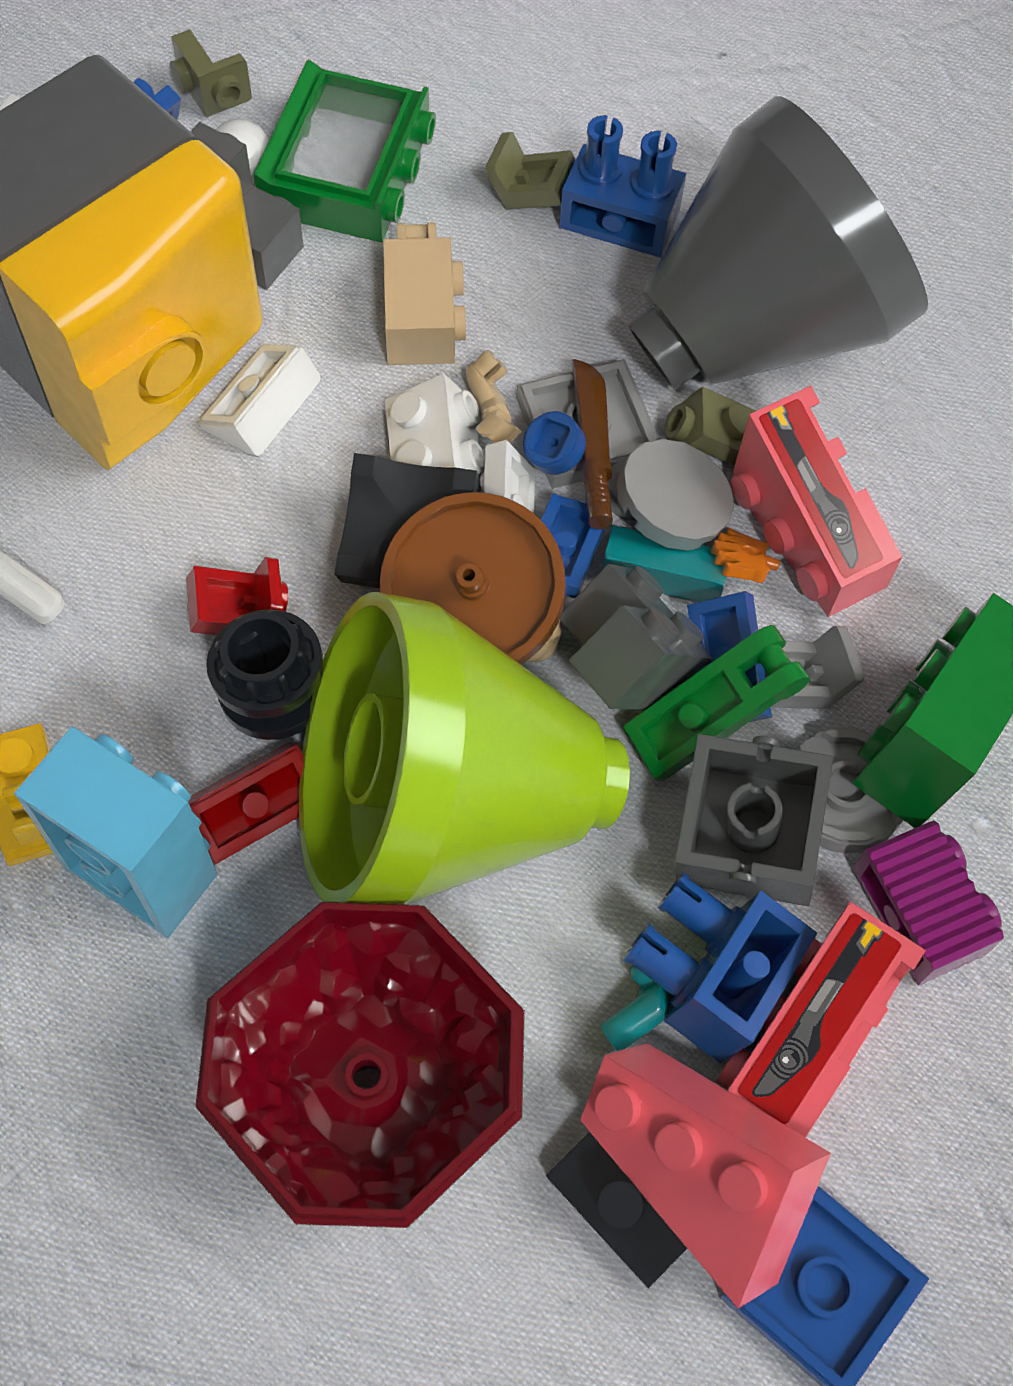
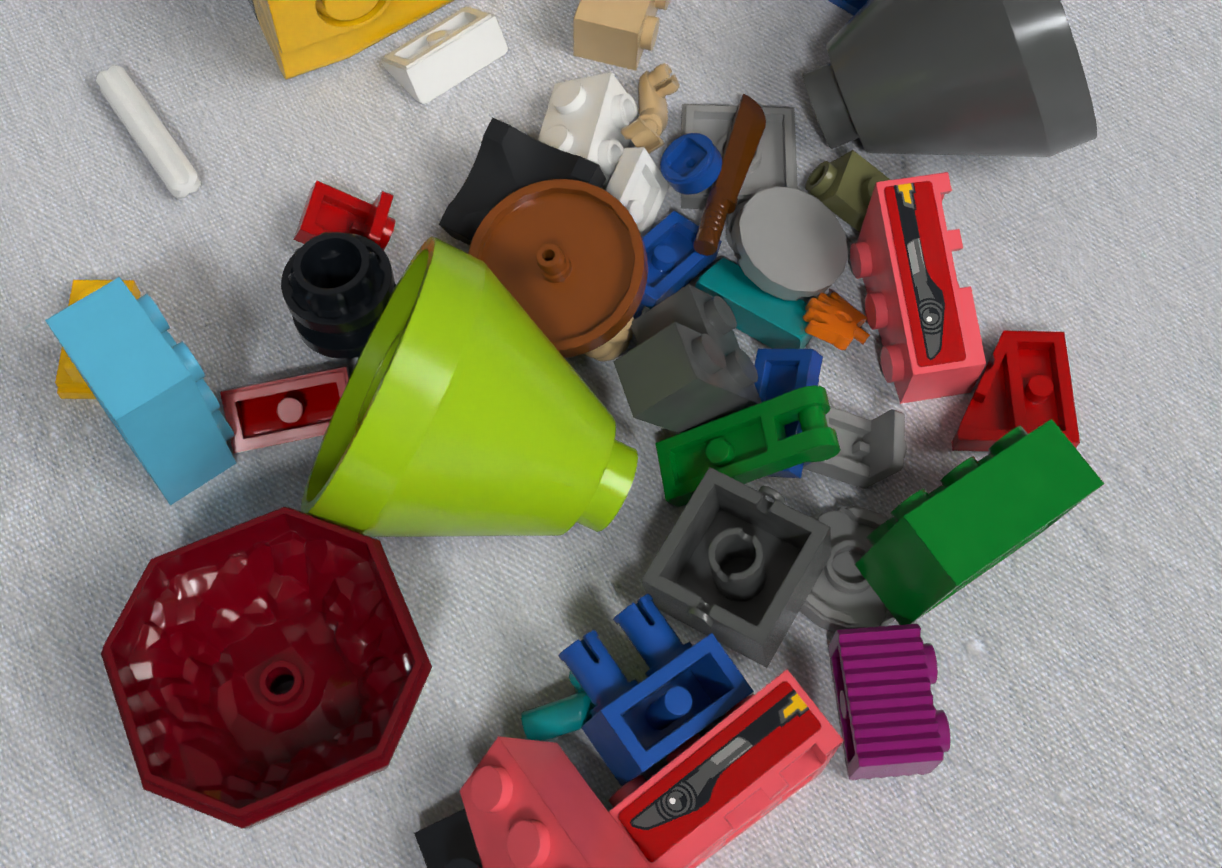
camera: 20 degrees right, 0 degrees up
none -> red wing [952,330,1080,451]

